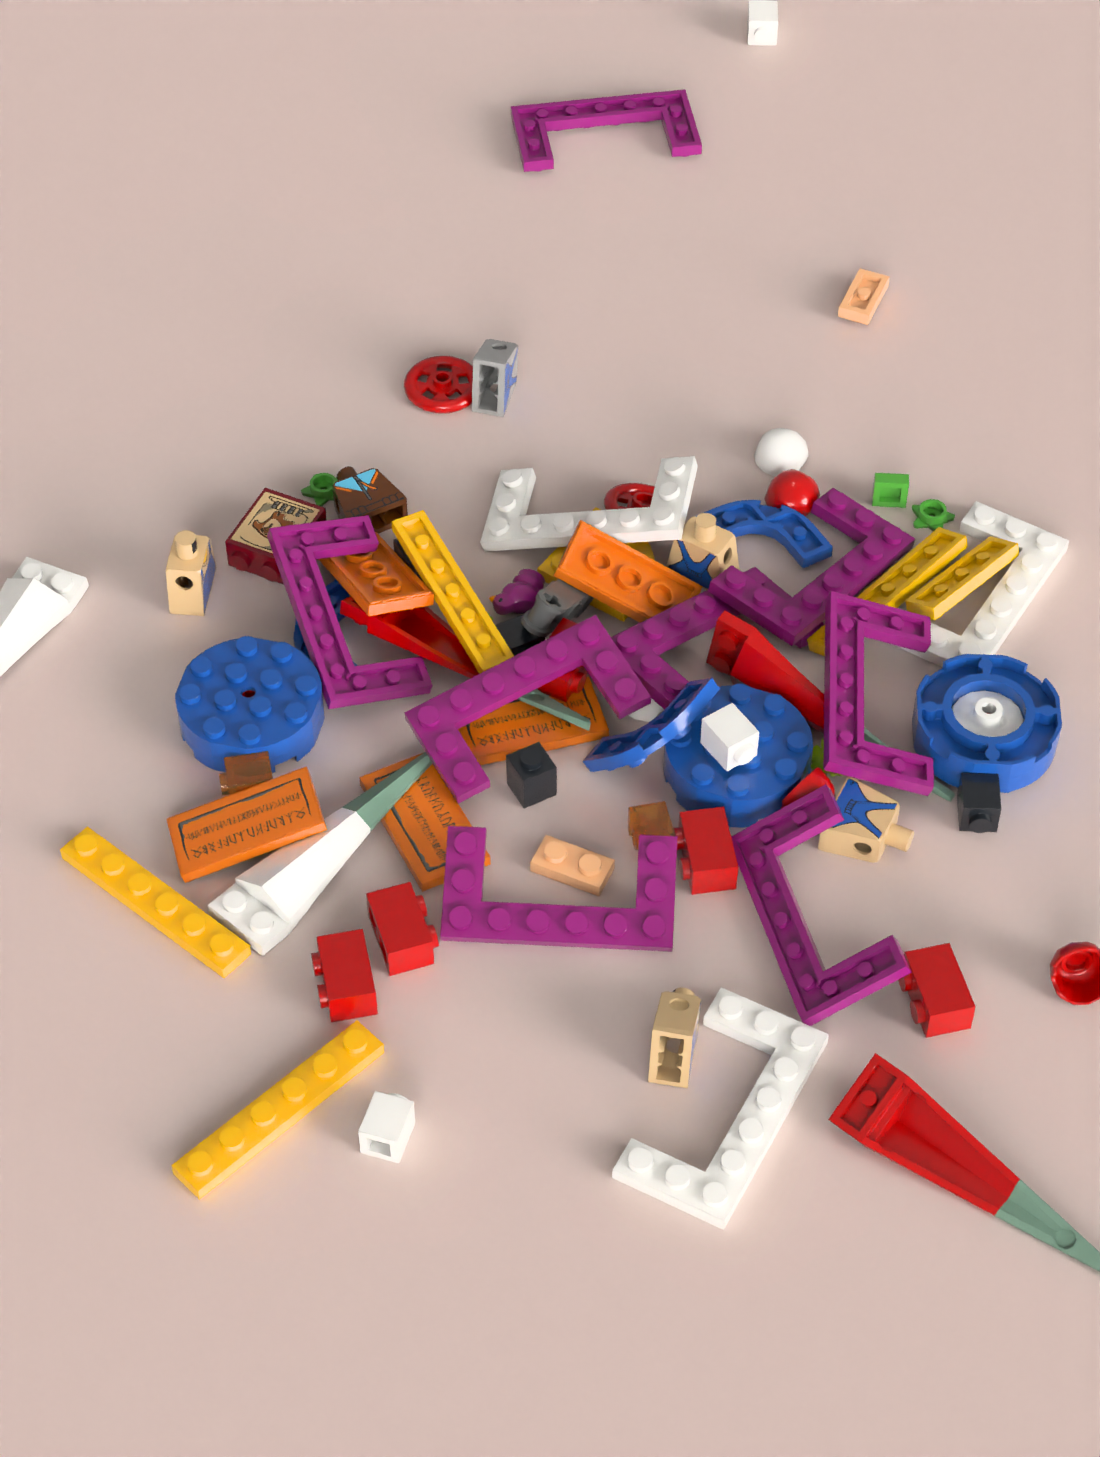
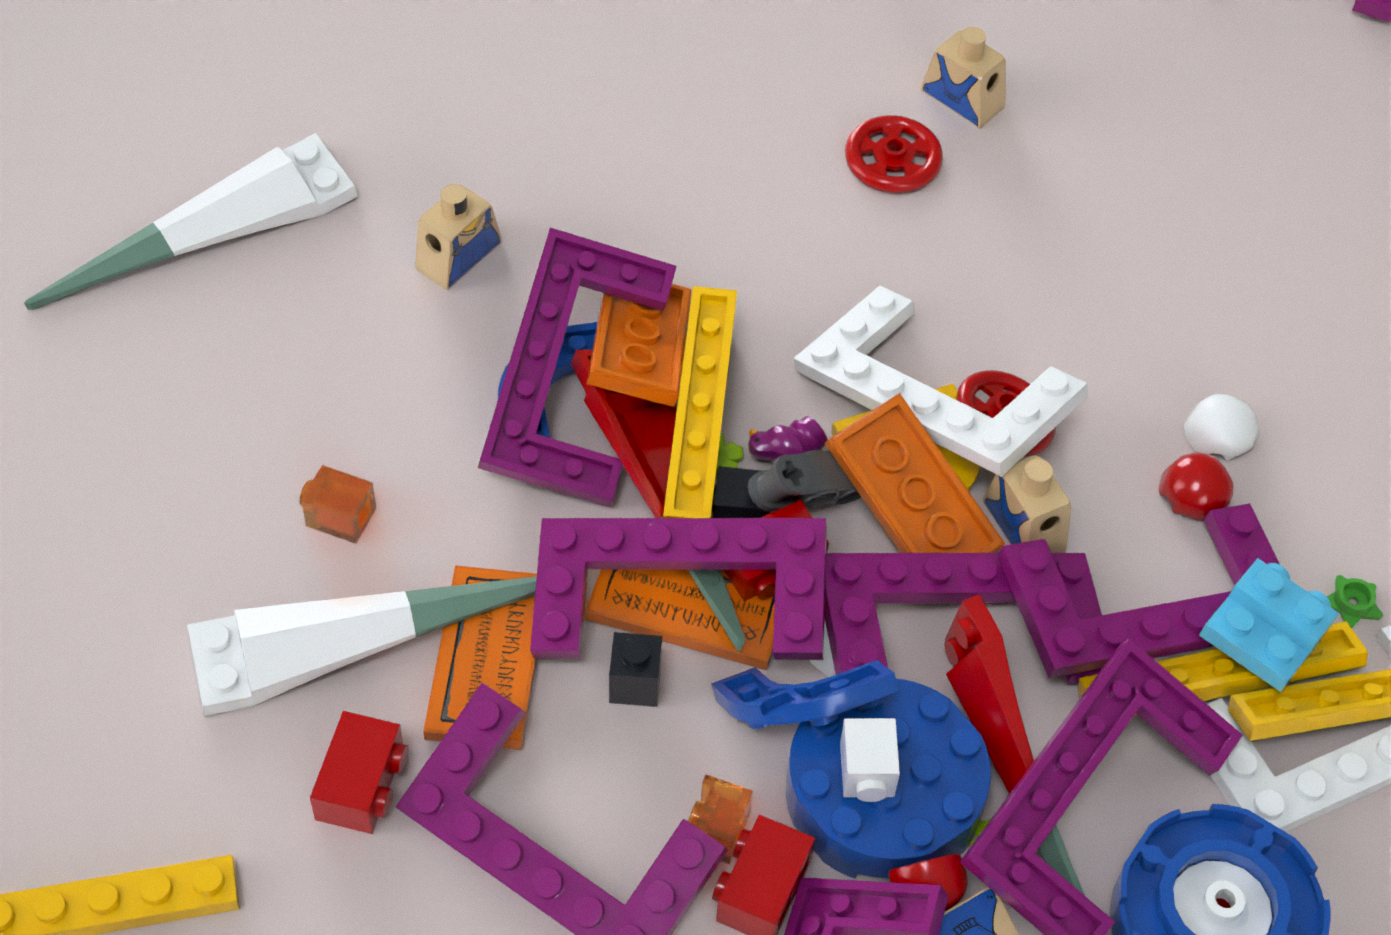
camera: 30 degrees right, 5 degrees up
yellow plate [60,826,251,978] -> none
orange tile [166,766,327,883] -> none
blue piece [175,636,325,777] -> none
brick [225,488,327,585] -> none
bright green plate [301,473,338,507] -> none
red brick [311,929,378,1023] -> none
reddish brown torso [332,466,408,534] -> none
light grey torso [472,339,518,417] -> none
light nougat plate [530,835,615,896] -> none
blue plate [696,500,833,568] -> none
bright green plate [872,473,909,508] -> none
none -> tan torso [920,27,1006,129]
none -> medium azure plate [1199,558,1339,692]

